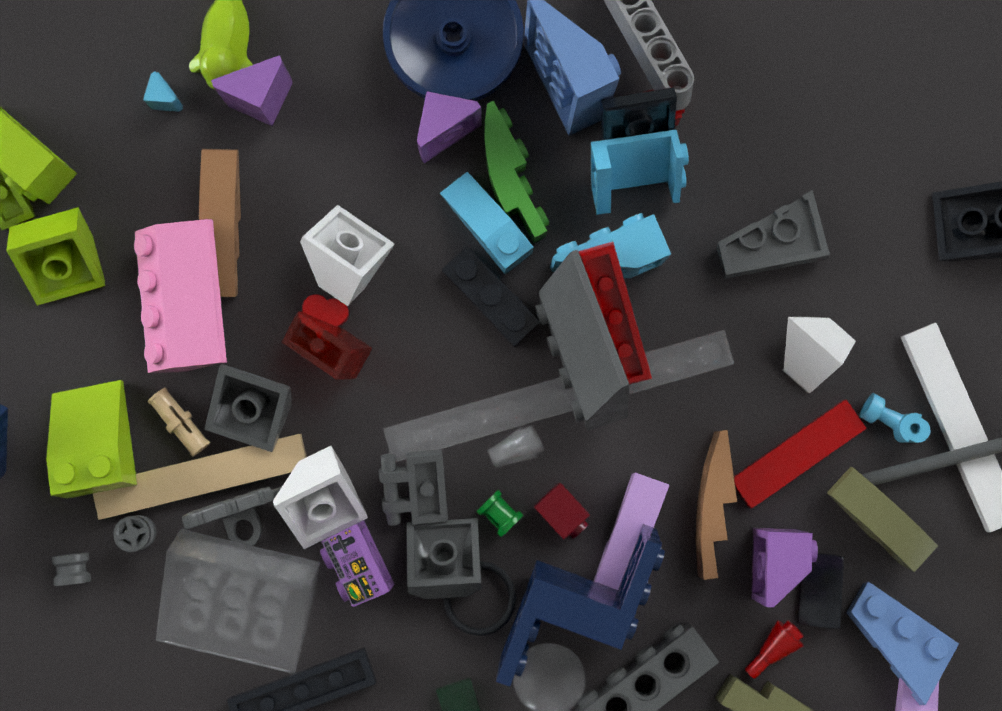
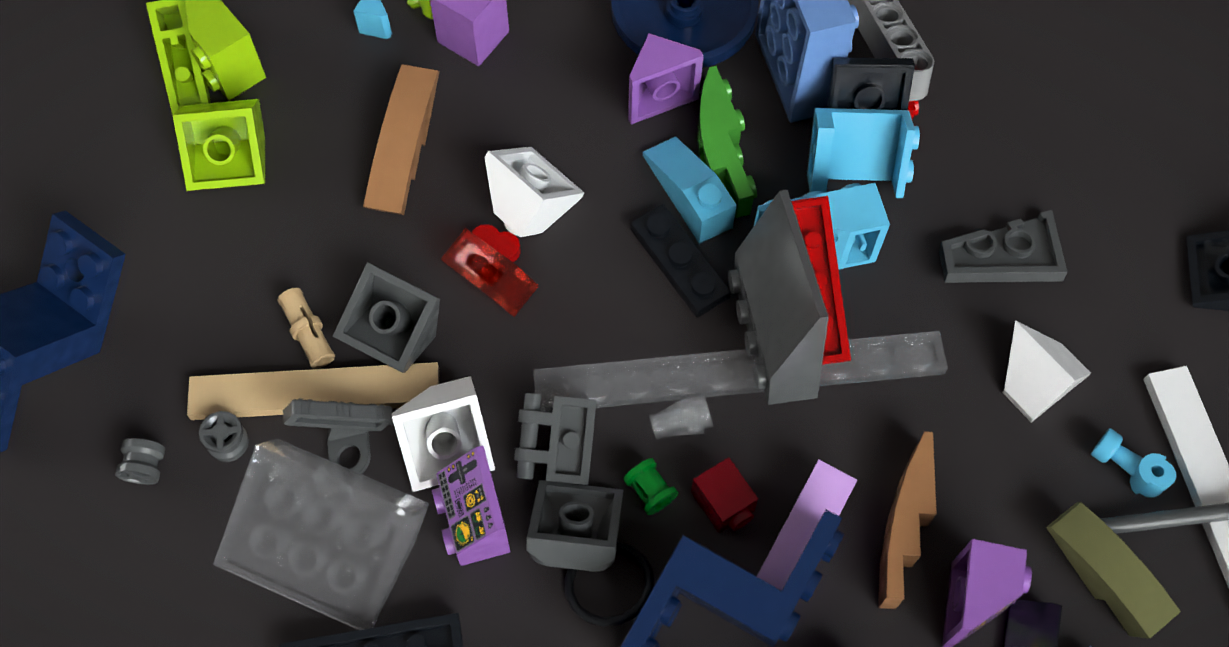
camera: 15 degrees right, 20 degrees down
lime slope [46,380,137,498] -> none
bright pink slope [134,219,227,373] -> none
red tile [734,399,867,509] -> none

